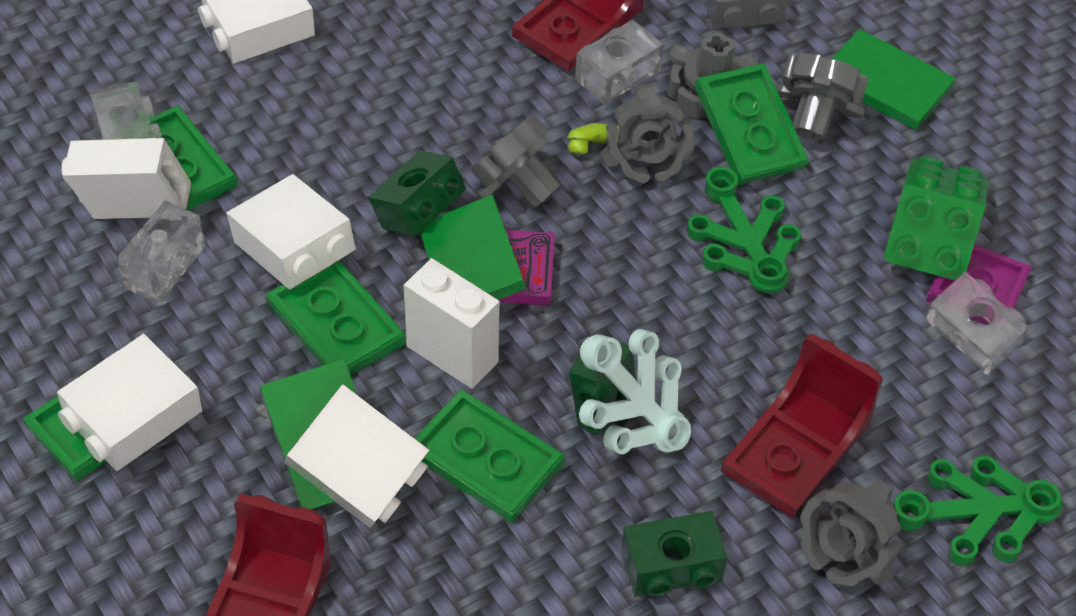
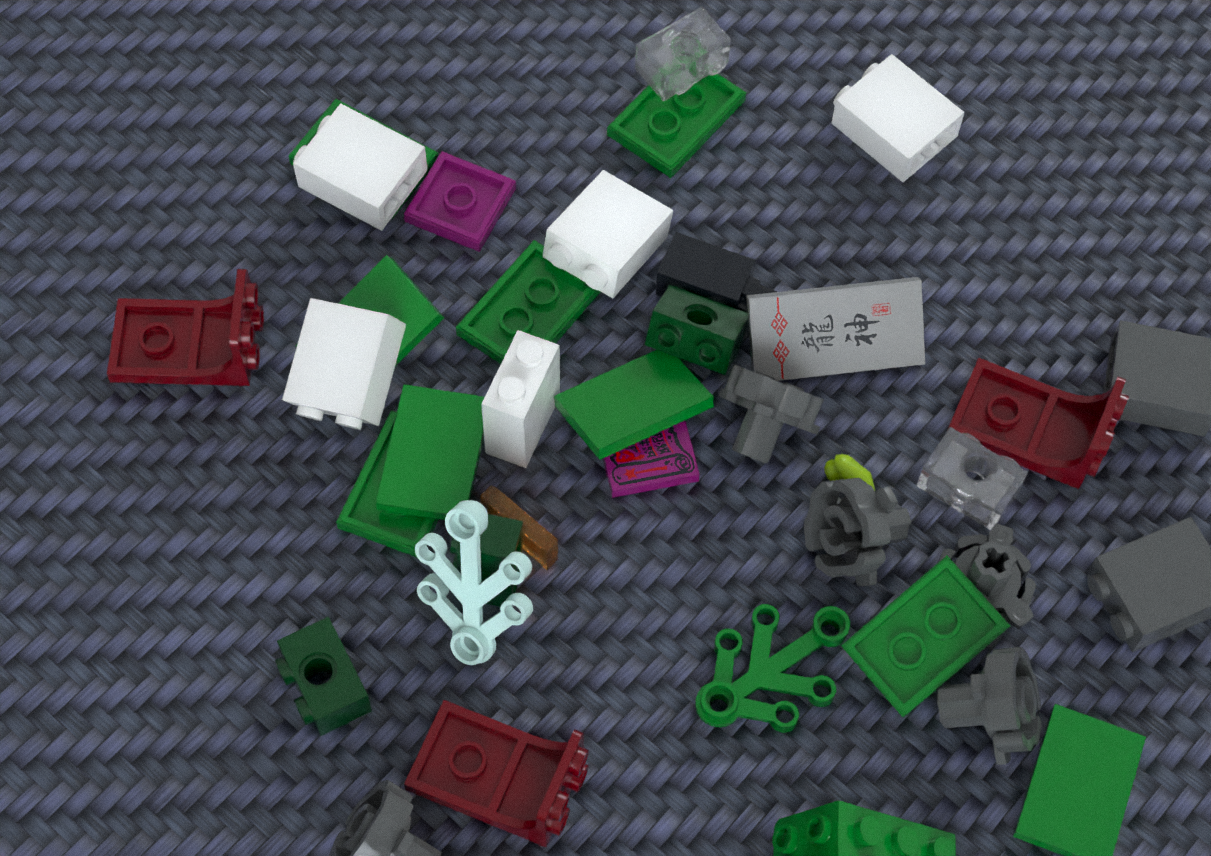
camera: 75 degrees right, 10 degrees up
white brick [62,138,191,219] -> none
clear brick [117,200,205,304] -> none
none -> green tile [375,384,485,520]
none -> magenta tile [404,151,516,252]
none -> clear orange tile [480,485,558,570]
none -> black hinge [655,232,777,313]
none -> light grey tile [746,277,925,381]

